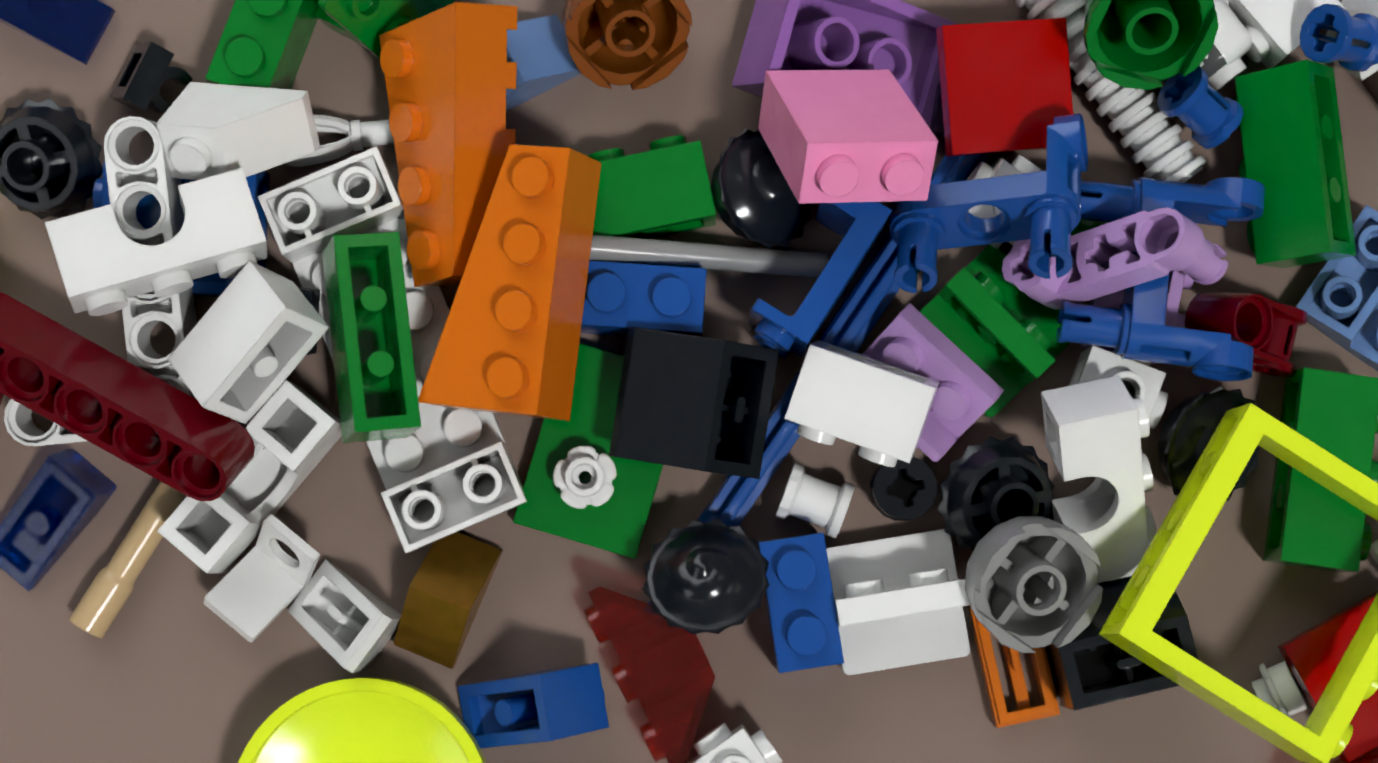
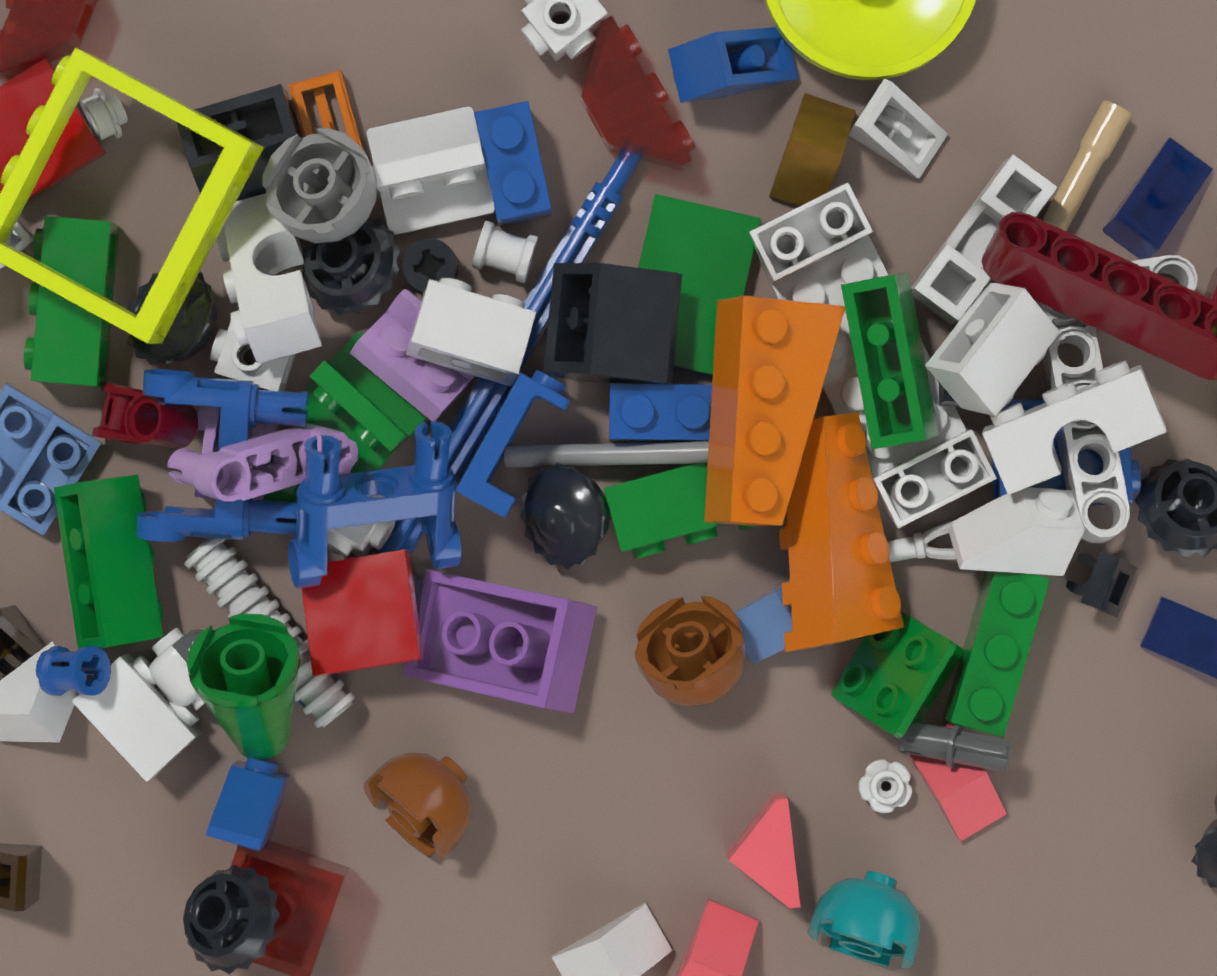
camera: 170 degrees right, 5 degrees up
white bracket [203,514,320,642] -> none
white plate [553,445,617,509] -> none
black piece [642,518,770,635] -> none
bright pink brick [758,69,938,204] -> none
blue bush [1157,66,1243,149] -> none

